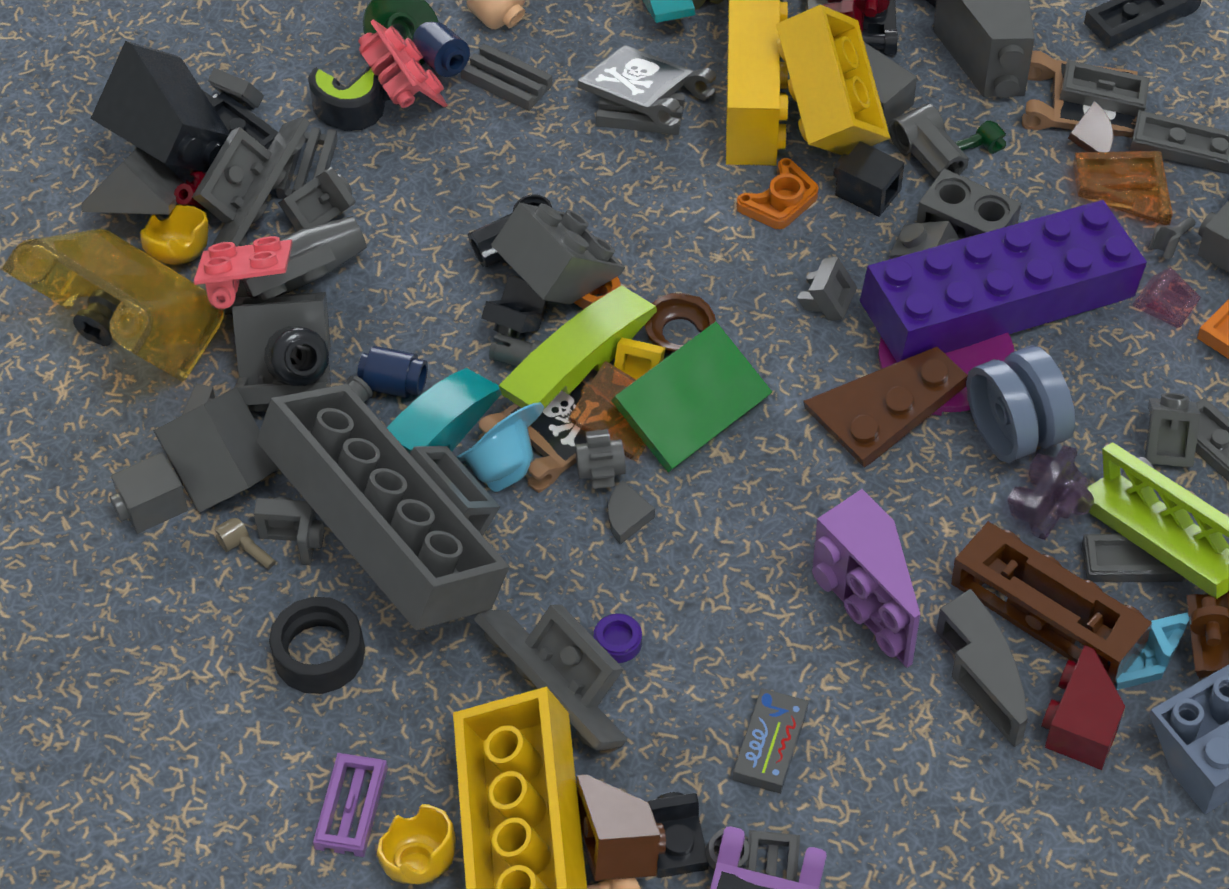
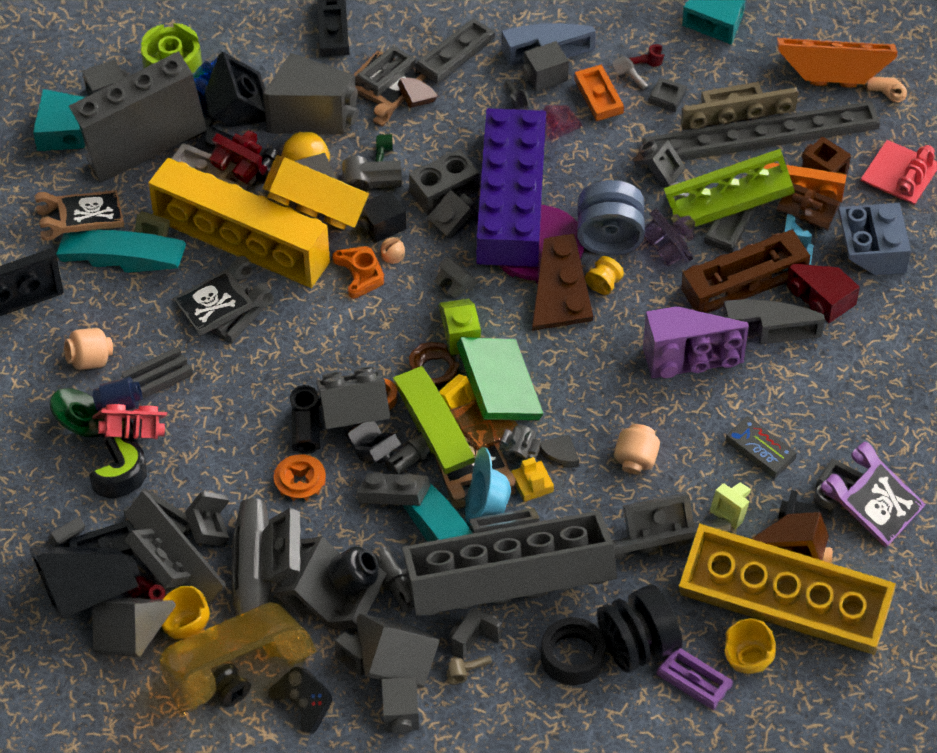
camera: 65 degrees left, 0 degrees up
coral hinge [194,236,293,309] -> none
dark blue brick [357,346,428,398] -> none
dark purple tile [594,614,642,663] -> none
clear orange wing [1073,151,1173,225] -> none
none -> black piece [268,667,333,733]
none -> orange gear [274,454,326,502]
none -> yellow hair [281,132,330,161]
none -> dark grey plate [356,472,430,506]
none -> light nougat hinge [380,237,405,264]
none -> lime slope [439,298,481,355]
none -> yellow tile [511,457,554,502]
none -> yellow wheel [585,256,624,295]
none -> black wheel [597,584,682,673]
none -> light nougat head [614,424,660,475]
none -> yellowish green tile [710,482,751,529]

